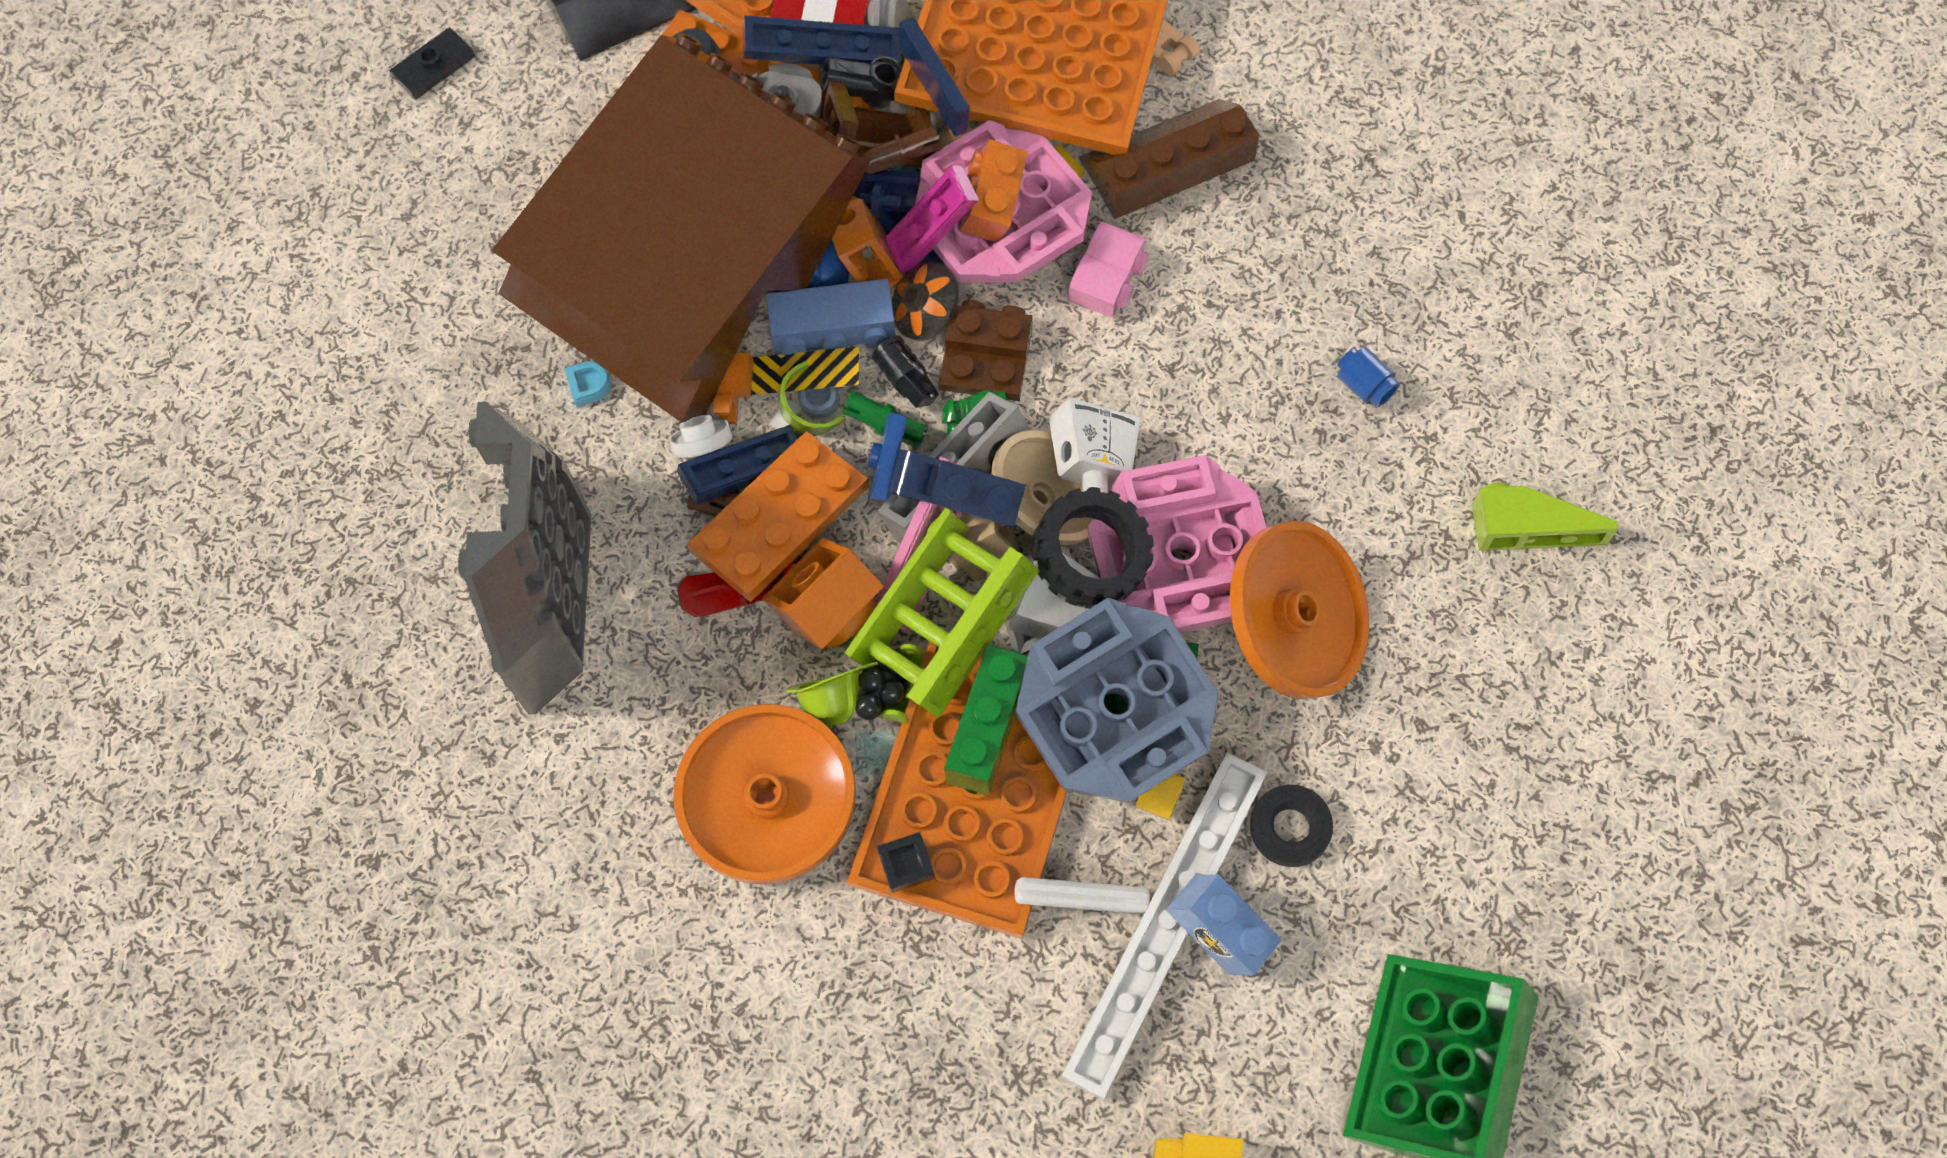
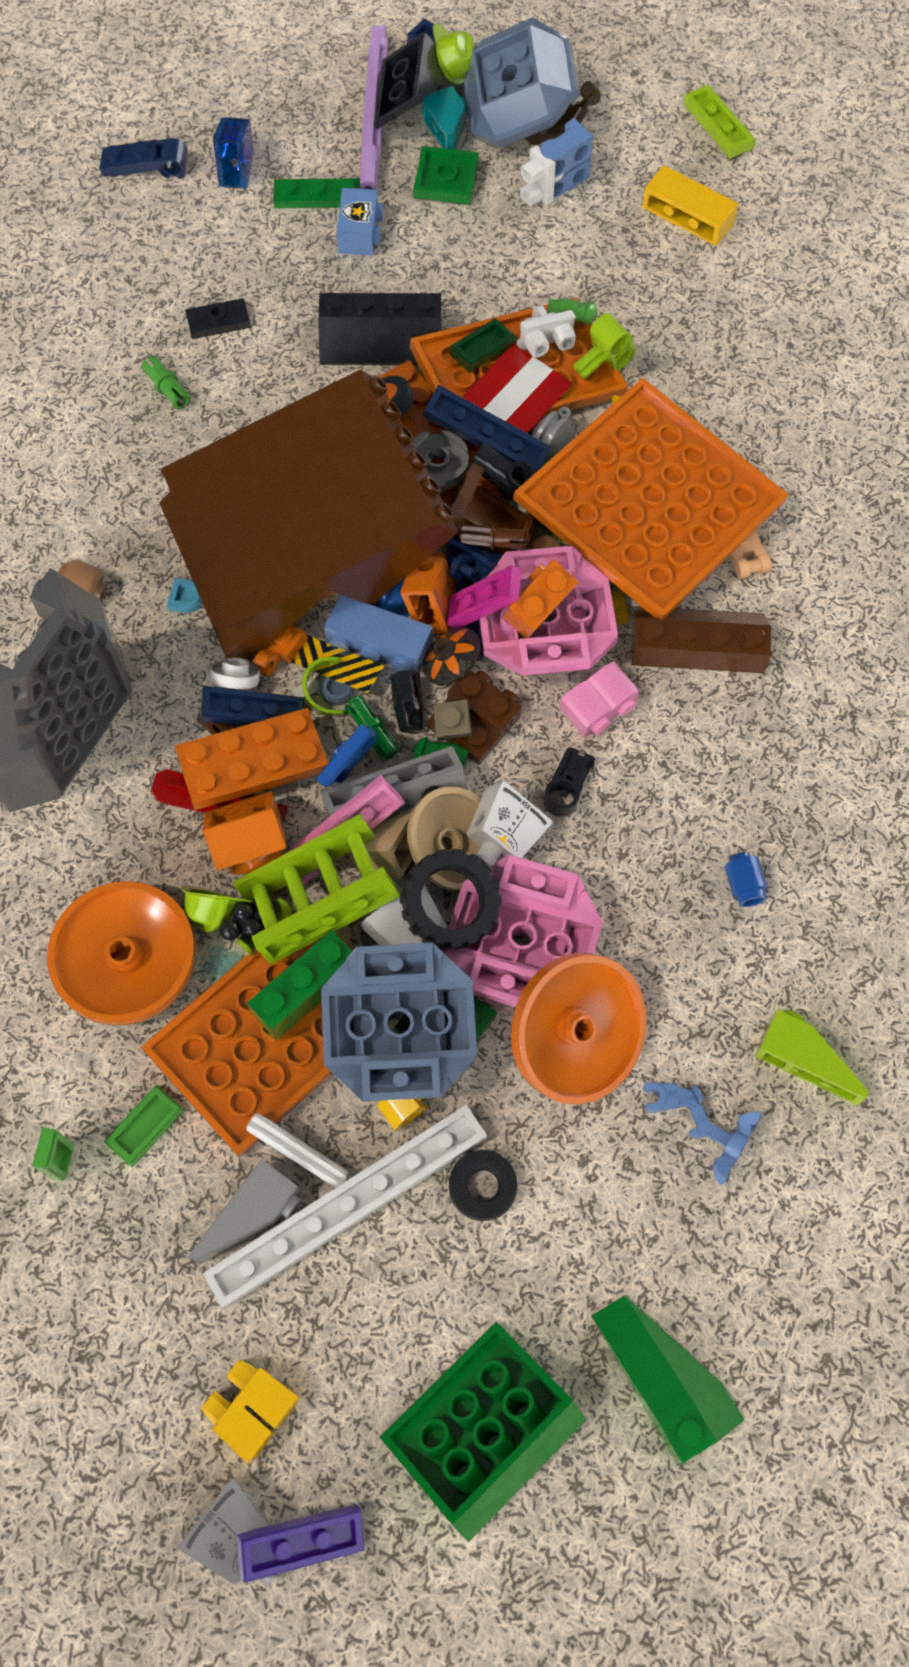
camera: 25 degrees right, 0 degrees up
black plate [876,832,935,893] -> none
dark blue plate [888,449,1026,527] -> none
dark blue tile [899,17,970,137] -> none
medium blue brick [1166,874,1282,975] -> none
none -> bright green tile [32,1127,75,1181]
none -> medium nougat head [58,559,107,600]
none -> bright green tile [103,1084,185,1168]
none -> bright green pin [141,355,191,410]
none -> light grey slope [188,1159,301,1265]
none -> dark tan plate [433,700,472,740]
none -> black piece [543,747,595,817]
none -> green wedge [591,1295,744,1464]
none -> medium blue piece [643,1082,761,1185]

